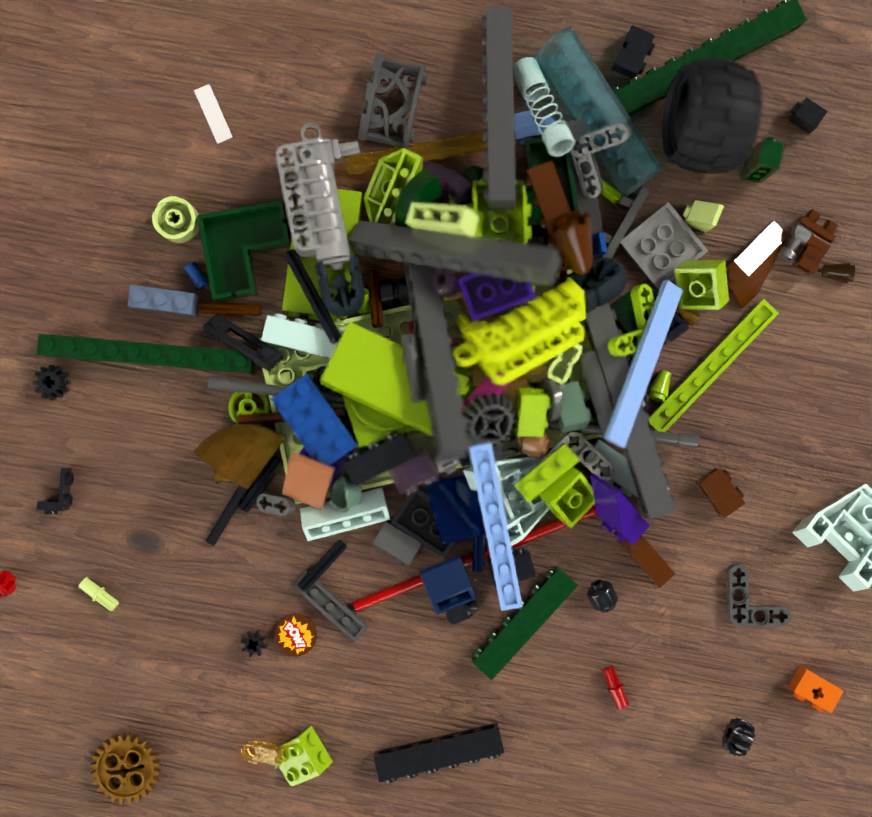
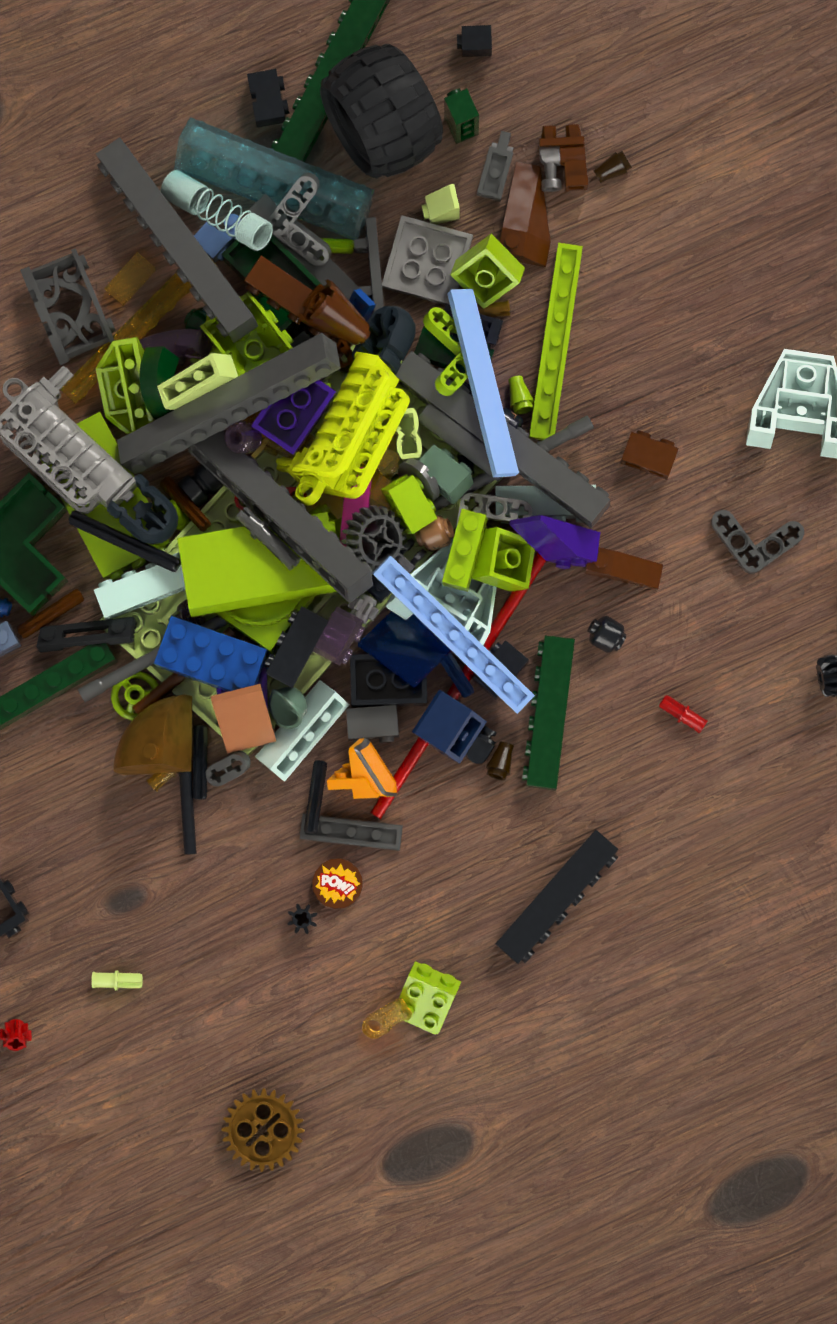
camera: 25 degrees left, 5 degrees down
none -> clear yellow tile [104,252,156,306]
none -> light orange piece [327,738,397,799]
none -> dark grey hinge [477,131,514,202]
none -> dark brown cone [486,741,514,781]

